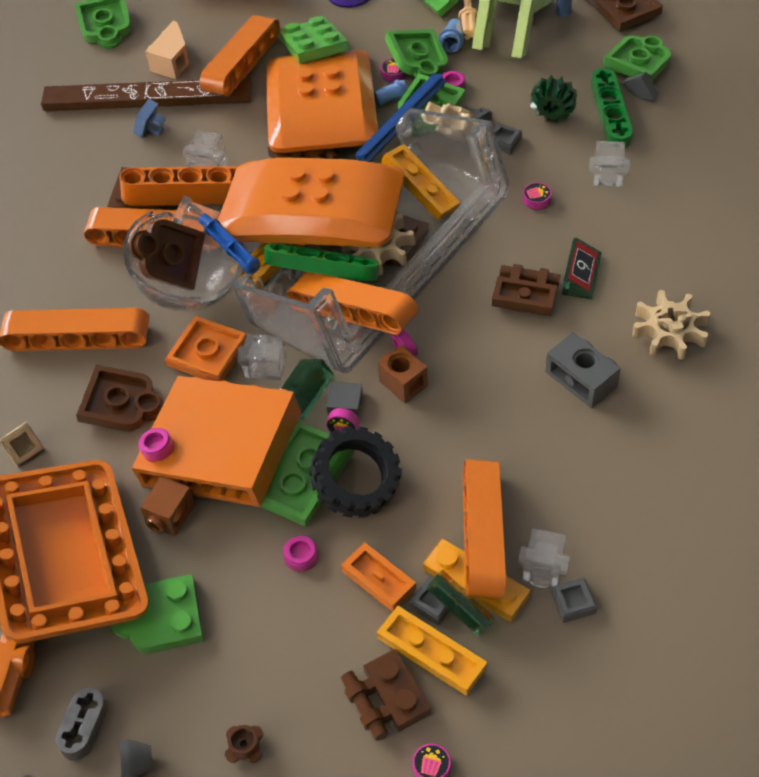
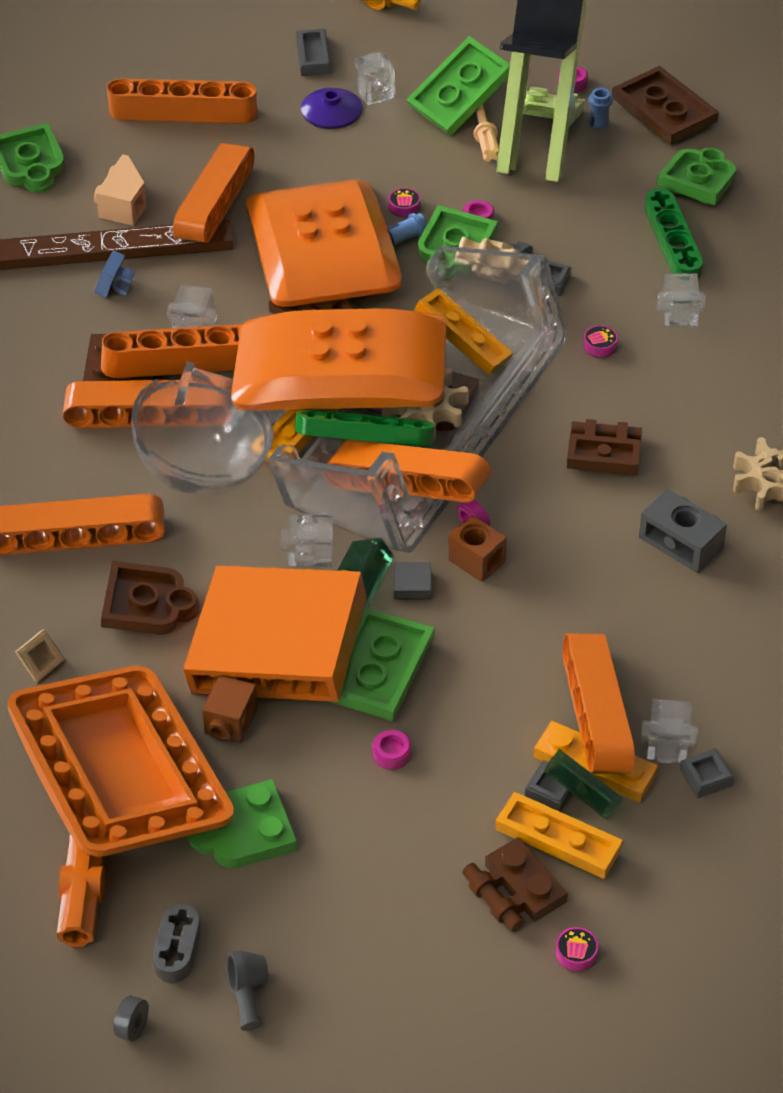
camera: 10 degrees left, 5 degrees down
reddish brown plate [129,219,206,291] -> none
dark pink tile [138,428,174,462] -> none
orange plate [165,315,250,381] -> none
blue piece [198,213,260,274] -> none
reddish brown plate [225,725,263,763] -> none
bright green plate [278,16,349,64] -> none
black tyre [309,426,402,518] -> none
dark pink tile [326,408,360,432] -> none
orange plate [341,542,417,612] -> none
blue axle [356,74,445,162] -> none
bright green plate [385,29,448,78] -> none
medium blue cone [439,19,464,53] -> none
dark green gear [530,75,577,122] -> none
slope [562,238,602,299] -> none
dark grey tile [622,72,659,100] -> none

